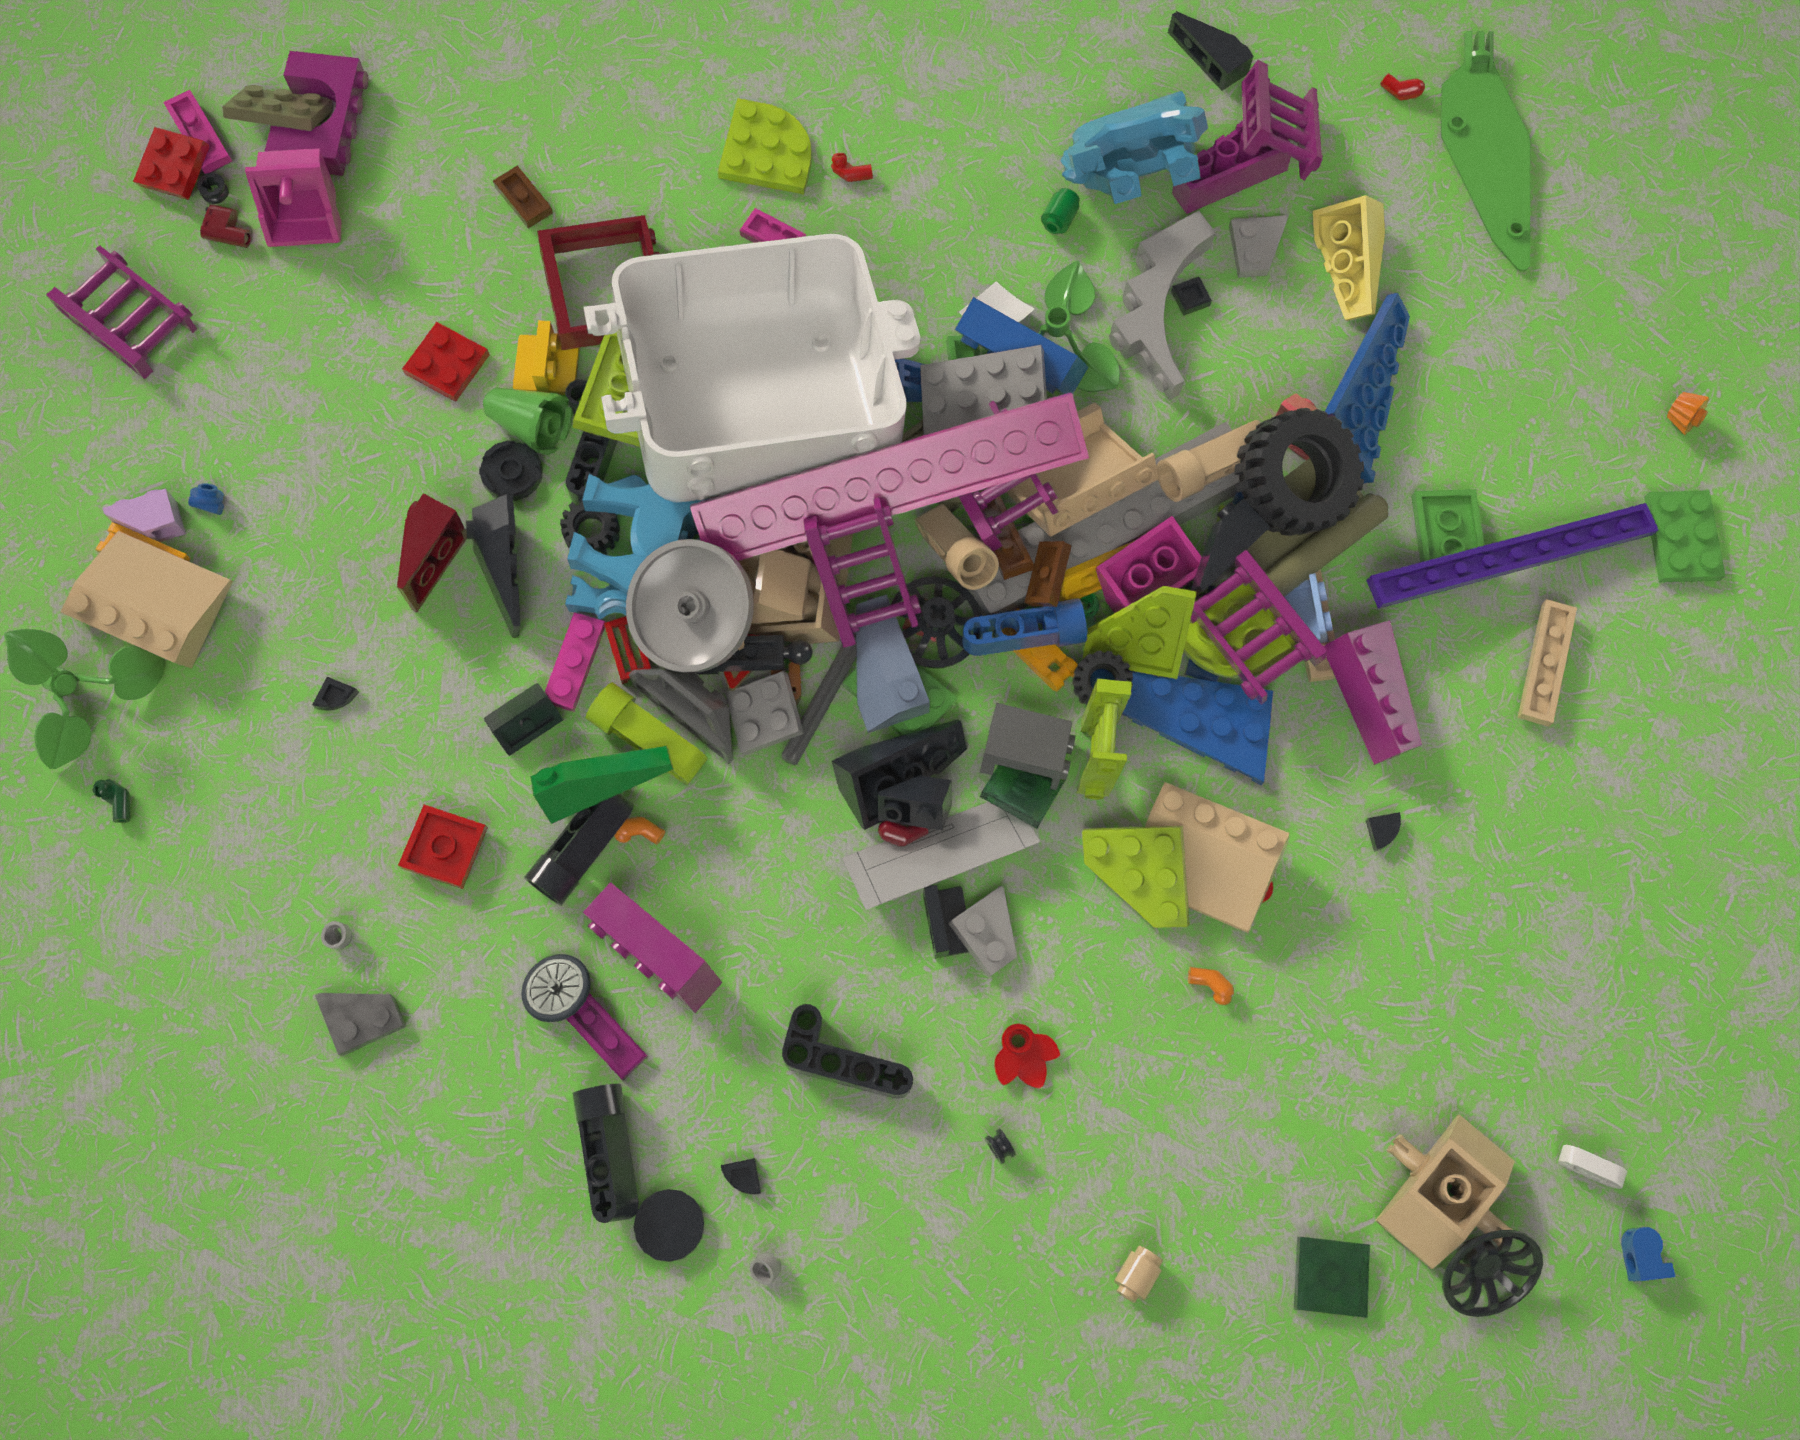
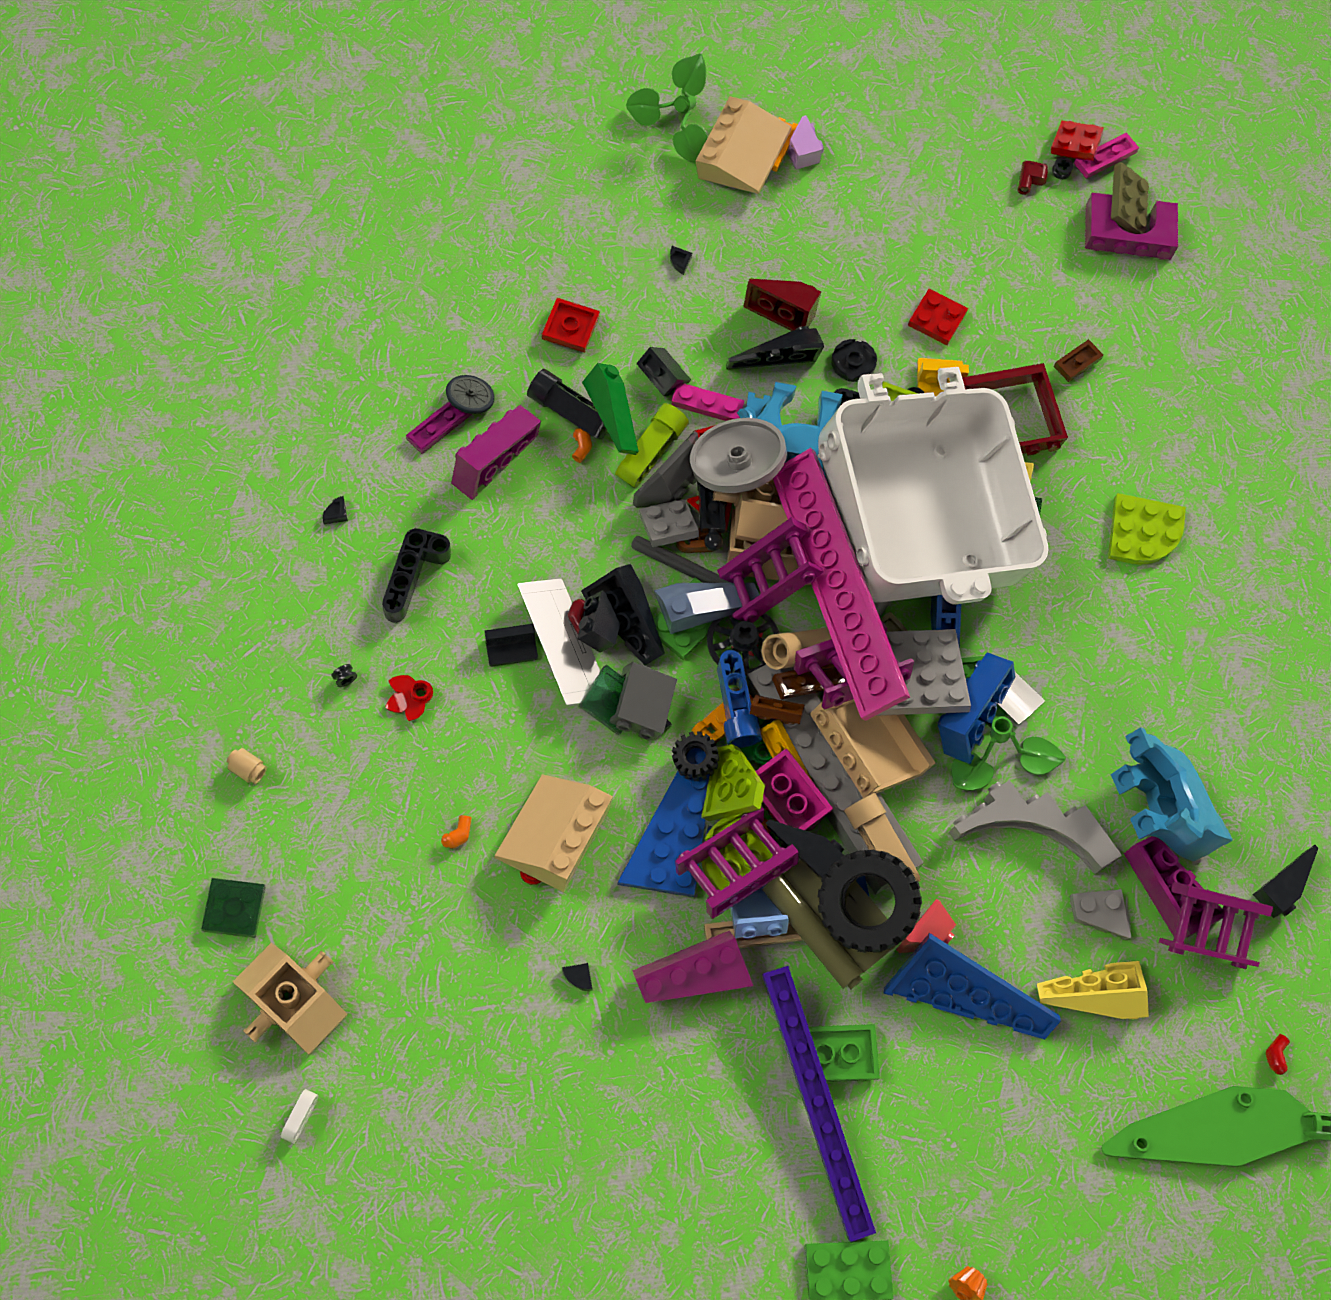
camera: 85 degrees right, 5 degrees down
magenta fence [46,245,197,380] -> none
dark green arm [92,779,130,823] -> none
blue plate [188,483,224,515] -> none
dark pink piece [245,148,342,247] -> none
flat silver wing [315,993,406,1057] -> none
light grey hinge [321,921,352,949] -> none
bright green cone [483,387,573,455] -> none
black tyre [560,498,620,555] -> none
black beam [572,1084,639,1223] -> none
black tile [633,1189,705,1262] -> none
dark pink plate [740,208,806,243] -> none
light grey hinge [750,1252,781,1285] -> none
red arm [831,153,873,182] -> none
light grey wing [948,886,1017,978] -> none
green brick [1041,188,1080,234] -> none
lime fence [1076,679,1132,800] -> none
lime plate [1082,825,1190,928] -> none
black tile [1171,276,1212,316] -> none
black wheel [1442,1230,1543,1317] -> none
tan plate [1518,599,1577,727] -> none
blue leg [1621,1227,1676,1281] -> none

